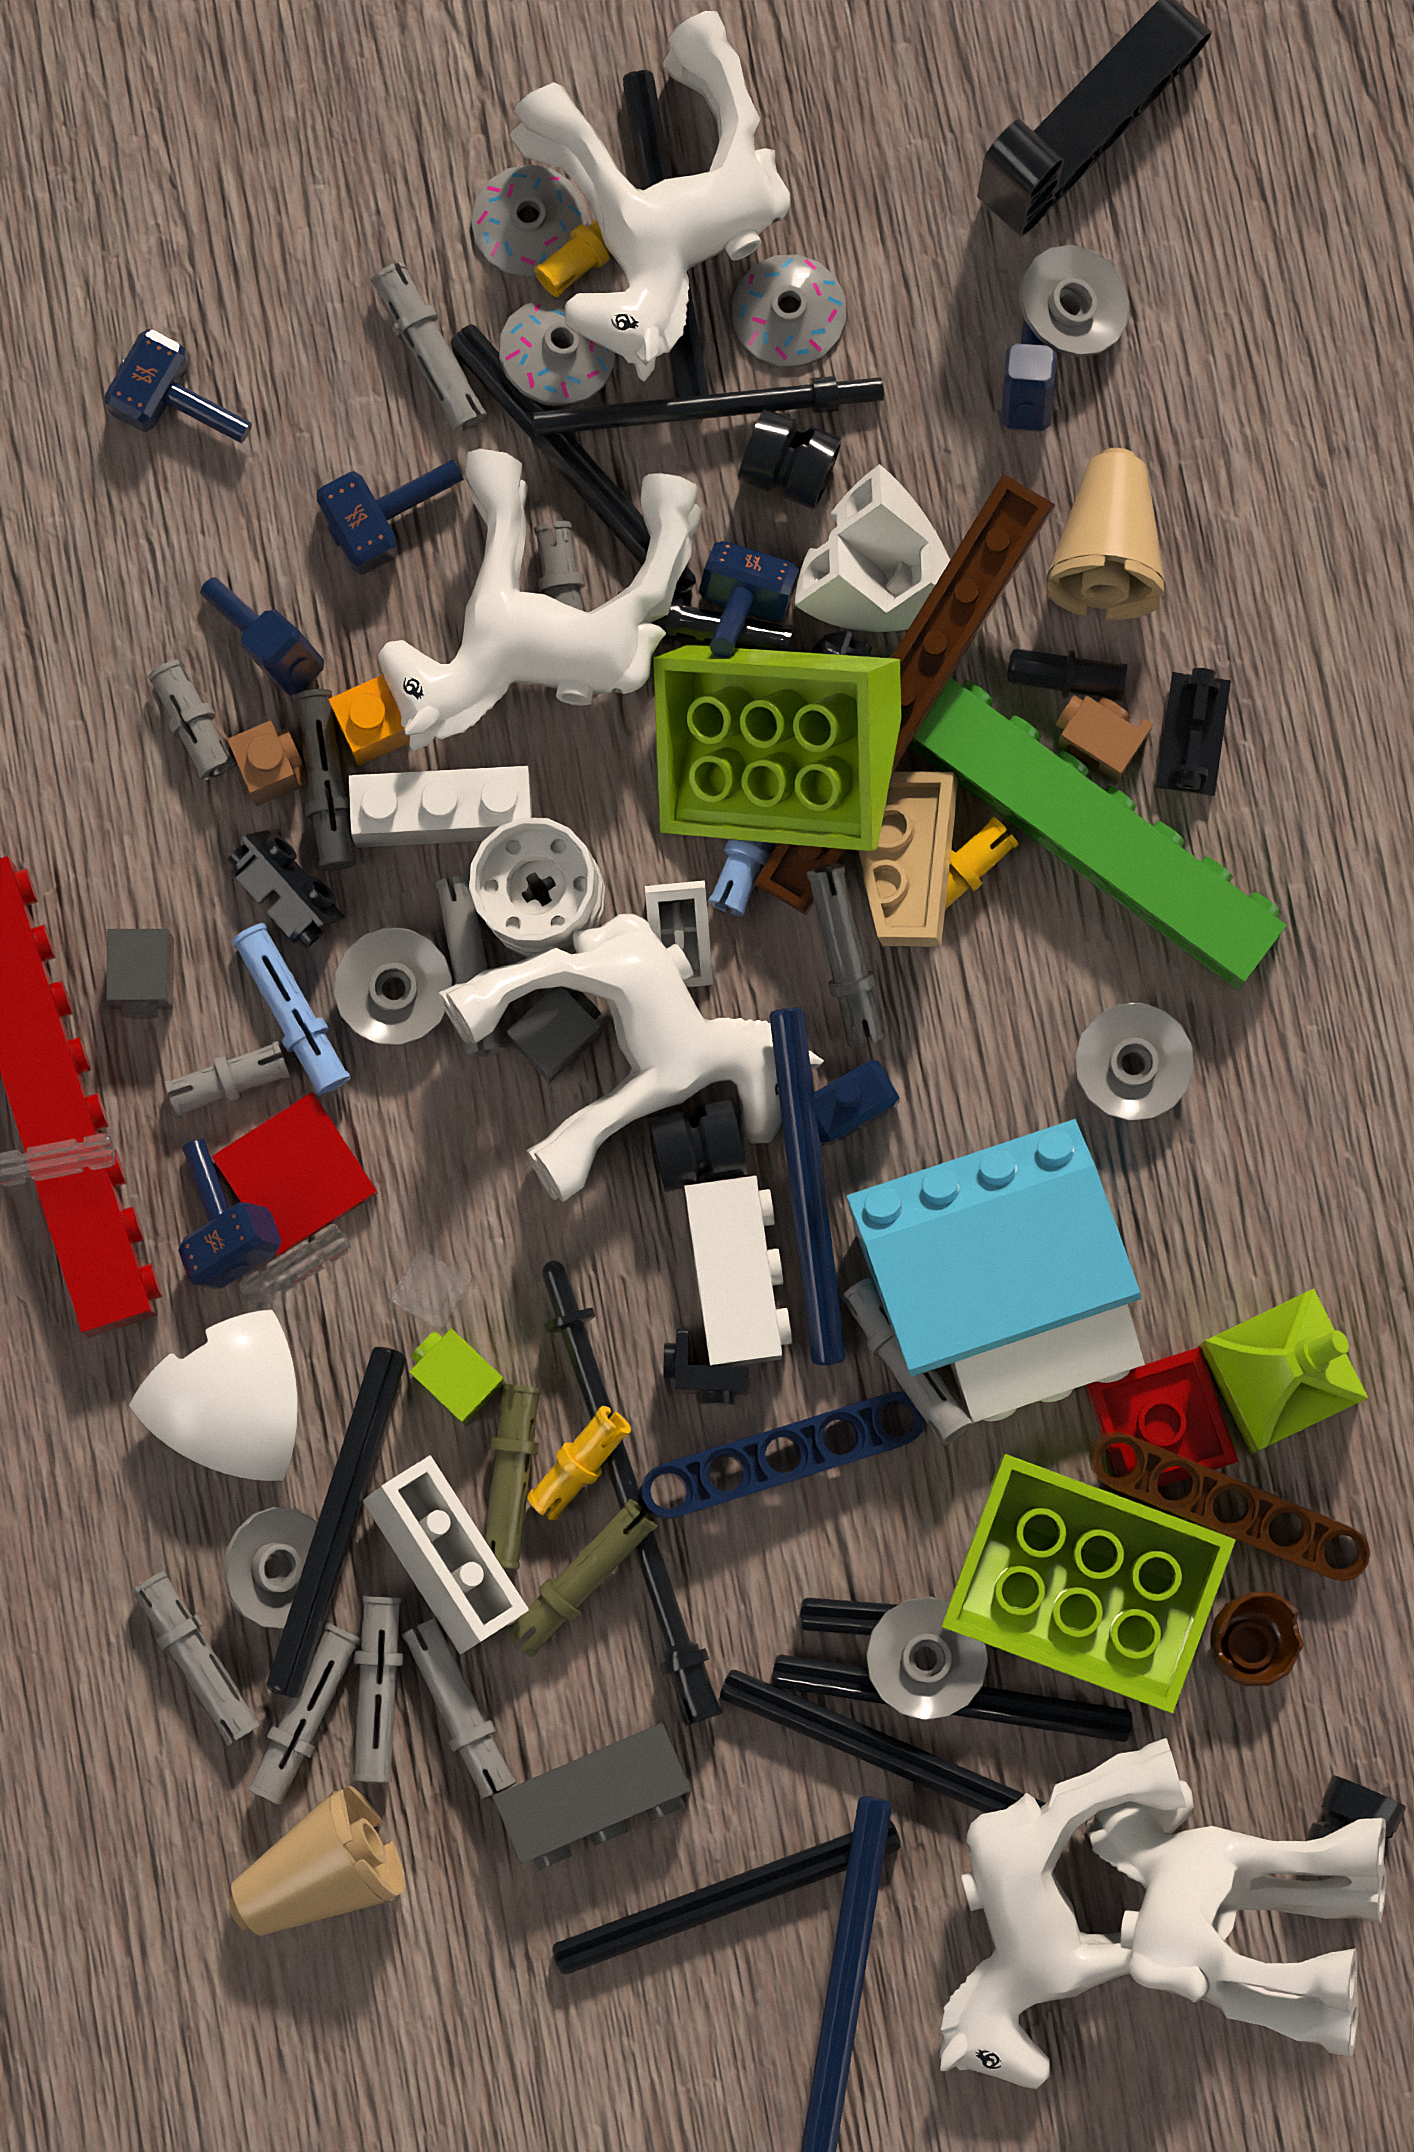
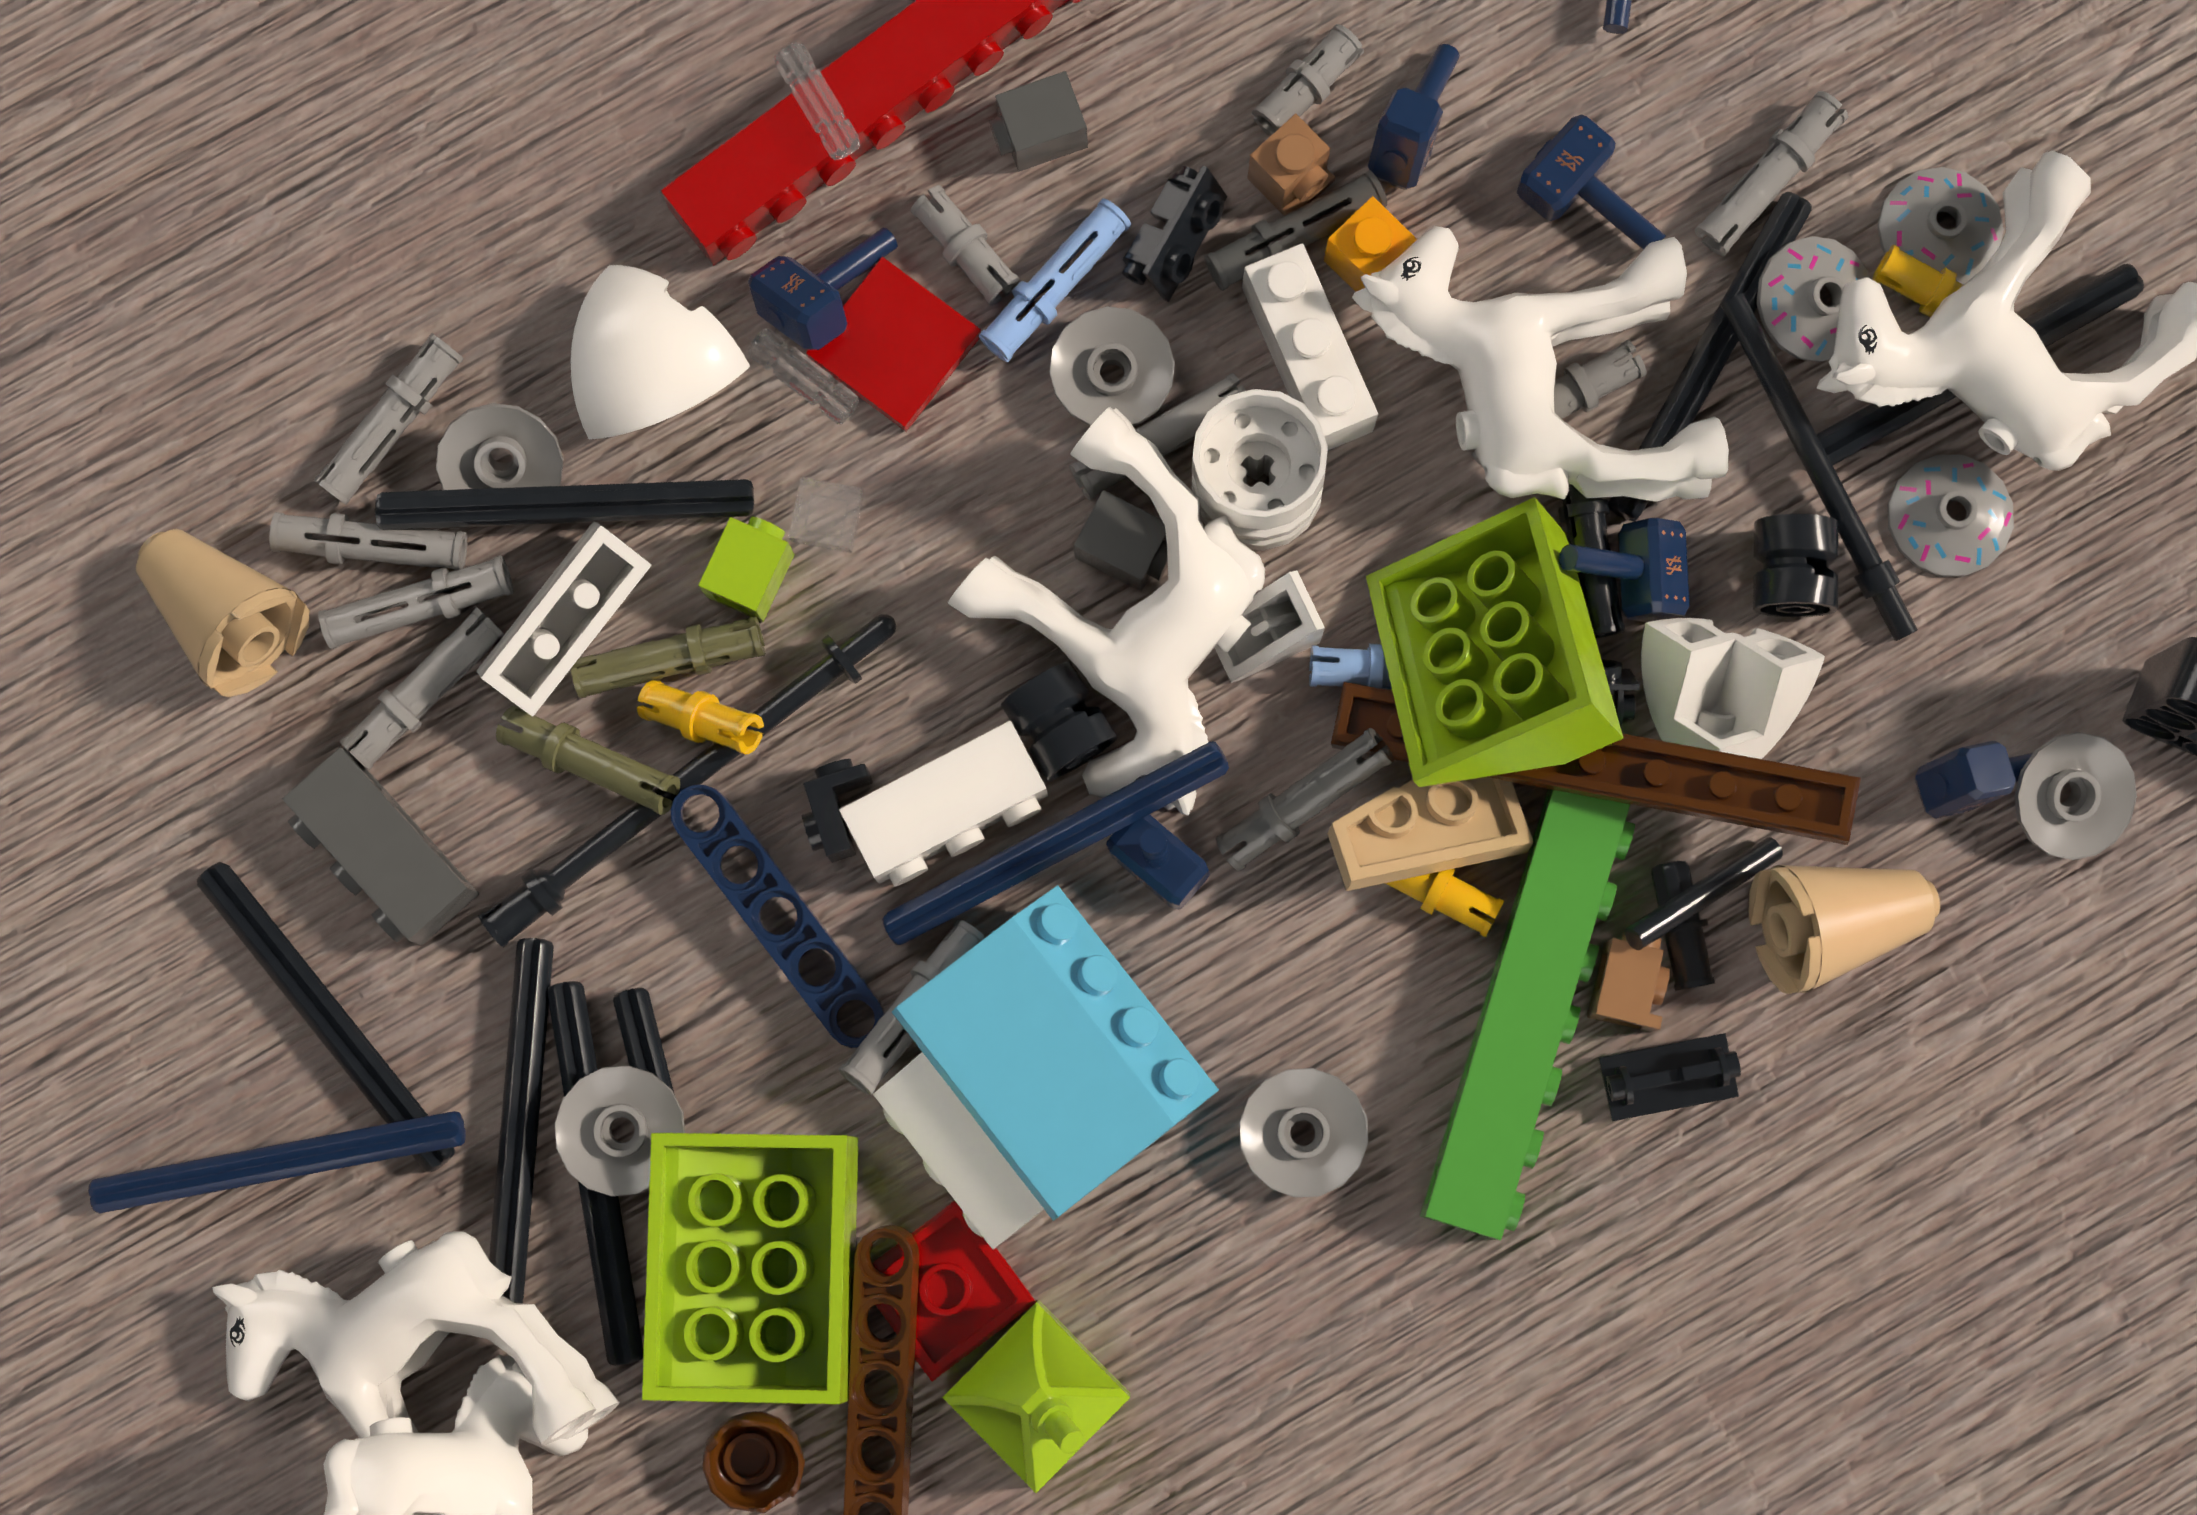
camera: 75 degrees right, 0 degrees up
none -> black bar [1624,837,1783,950]

